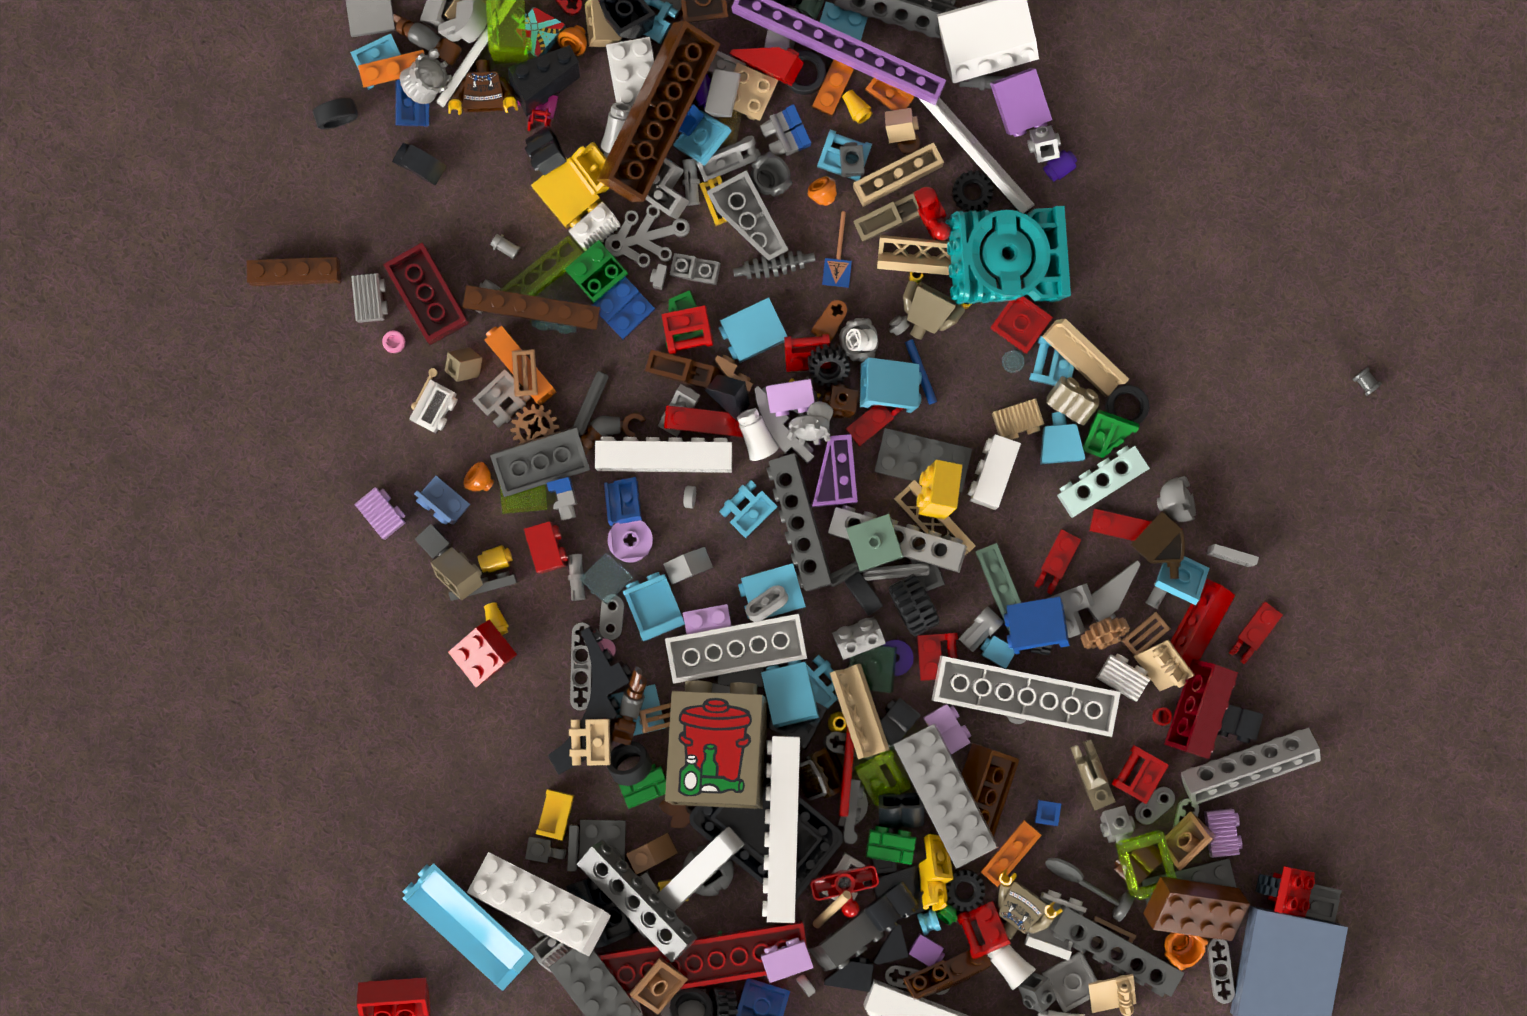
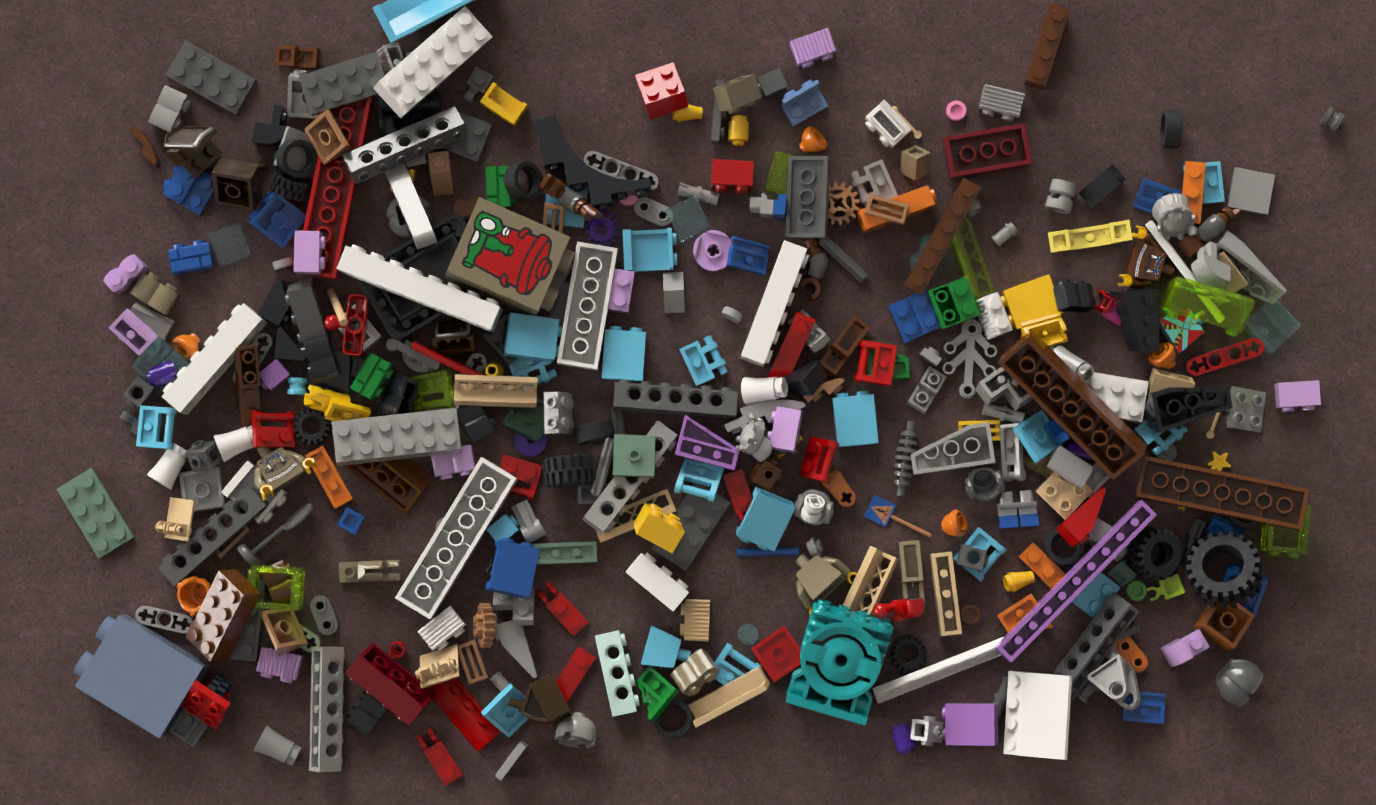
camera: 110 degrees right, 0 degrees up
dark grey tile [567,824,580,871] -> none
tan plate [569,719,611,765] -> none
light grey plate [745,585,788,622] -> none
black tyre [808,344,850,387] -> none
tan brick [885,108,919,143] -> none
green plate [936,904,958,925] -> none
light grey brick [1100,805,1135,844] -> none
red plate [1111,745,1169,805] -> none
none -> light grey plant [253,725,301,765]
none -> dark purple gear [584,212,620,247]
none -> medium azure plate [674,458,724,503]
none -> light grey wheel [1045,179,1078,214]
none -> light yellow slope [1048,220,1132,253]

